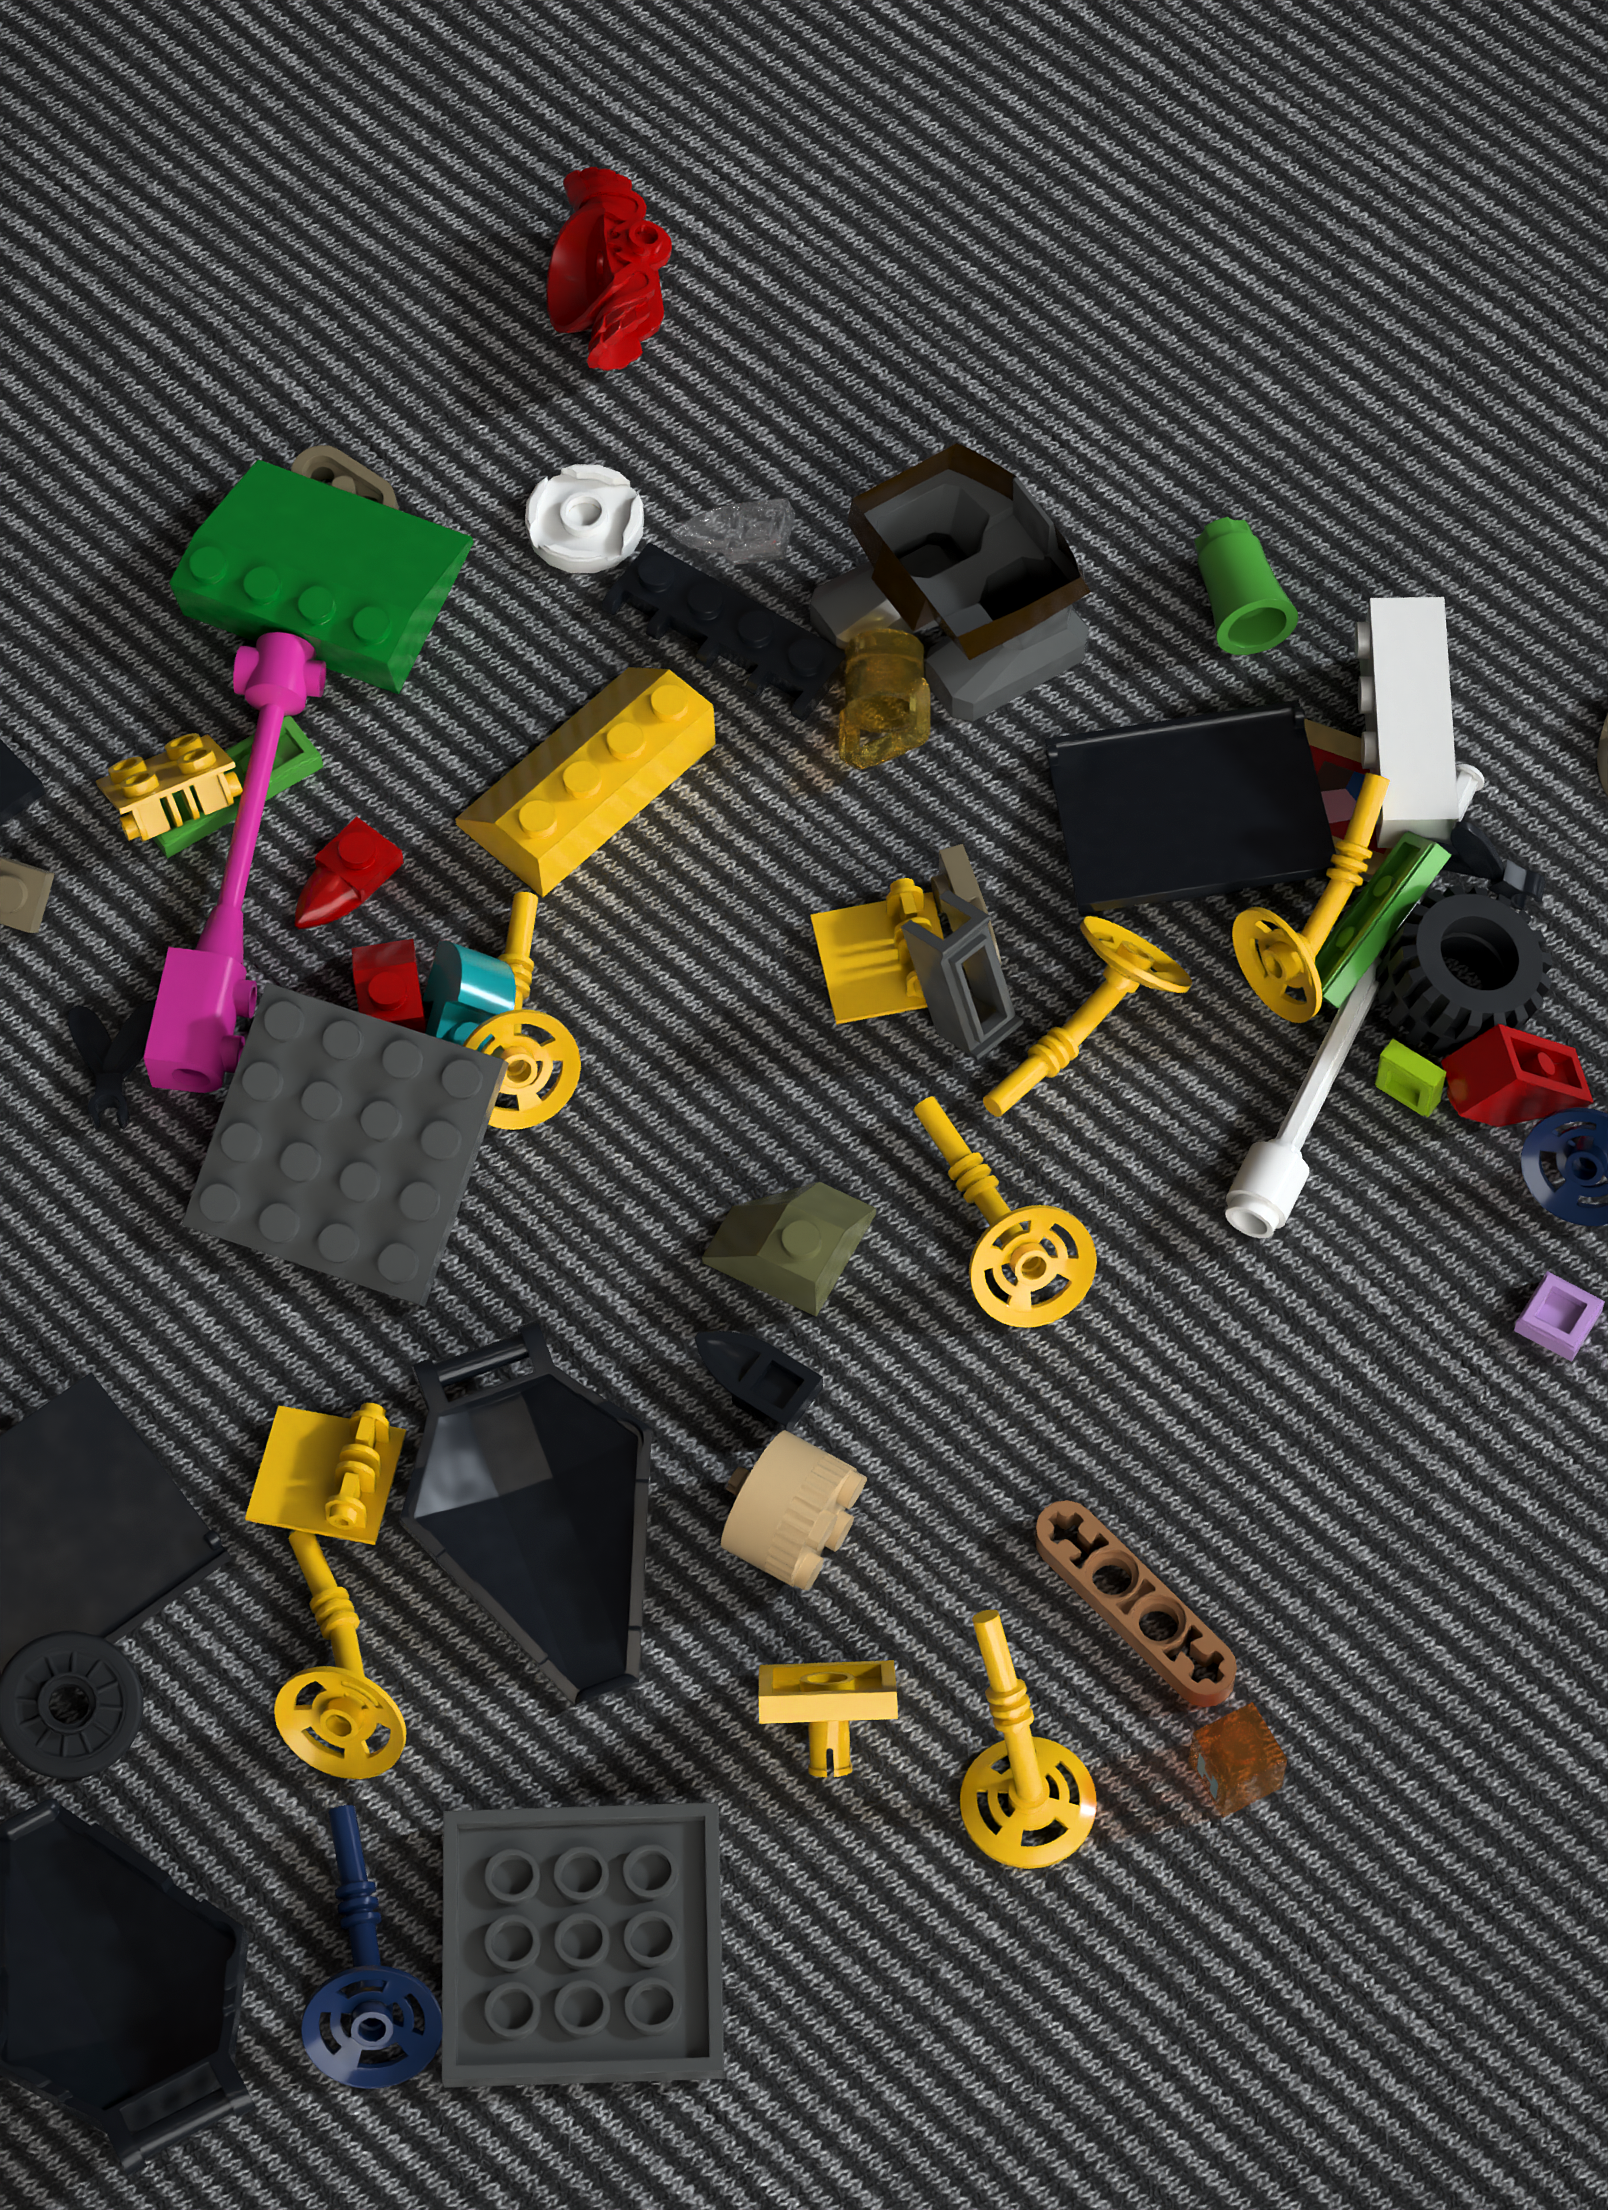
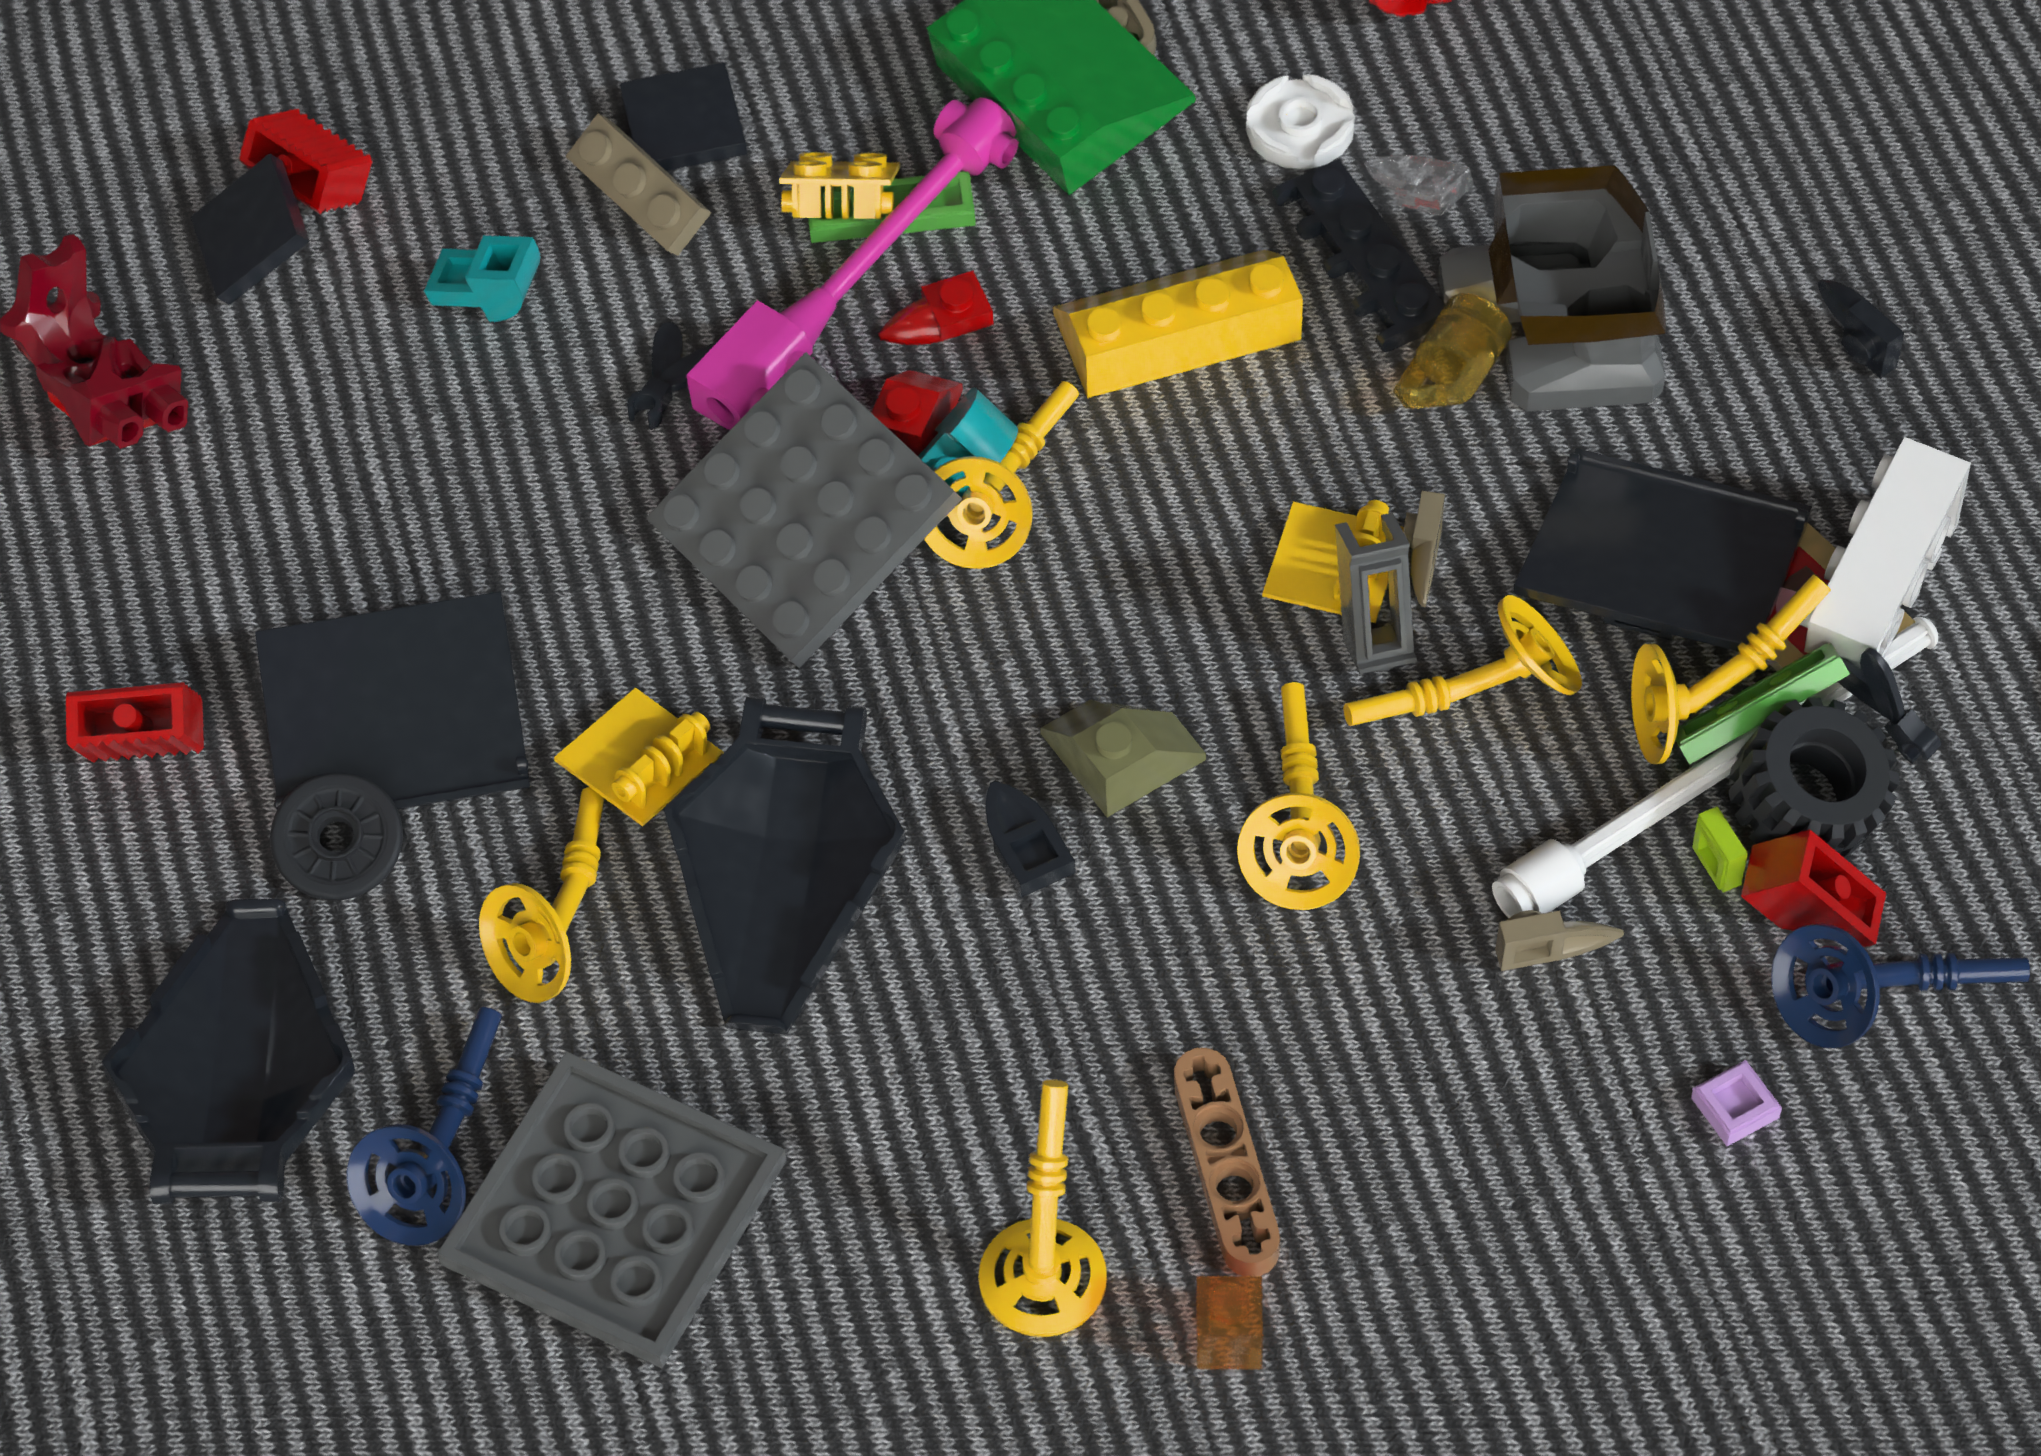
camera: 30 degrees right, 5 degrees down
tan piece [721,1430,867,1590] -> none
yellow tile [758,1660,898,1777] -> none
bright green plant [1194,517,1298,655] -> none
none -> dark tan plate [1495,910,1624,971]
none -> black plate [1817,279,1904,379]

